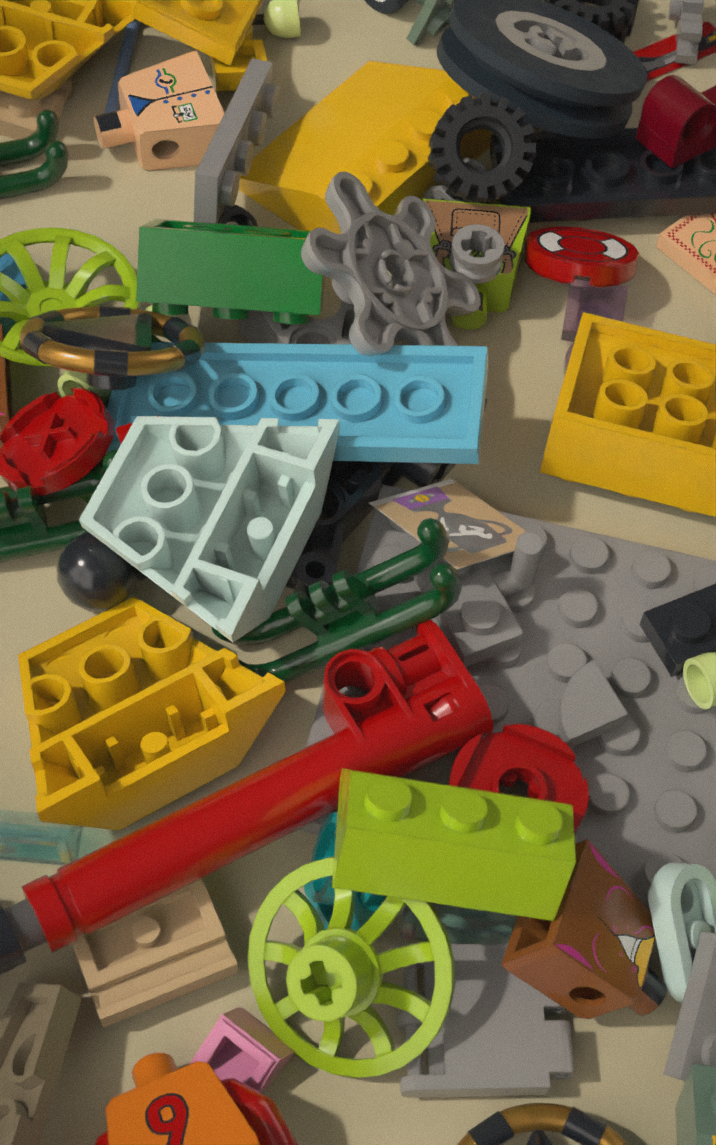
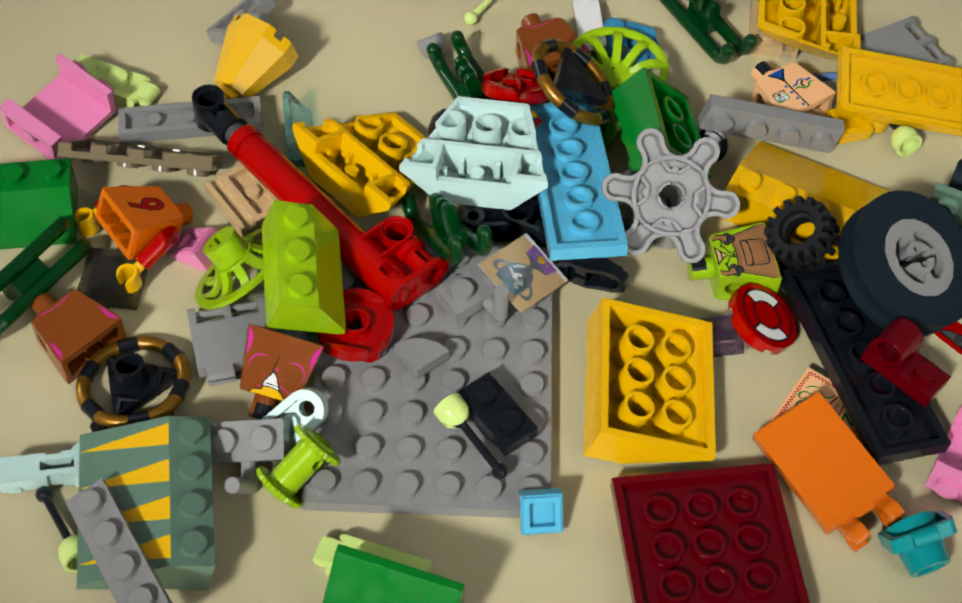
camera: 80 degrees right, 5 degrees down
light grey bush [449,224,505,284] -> none

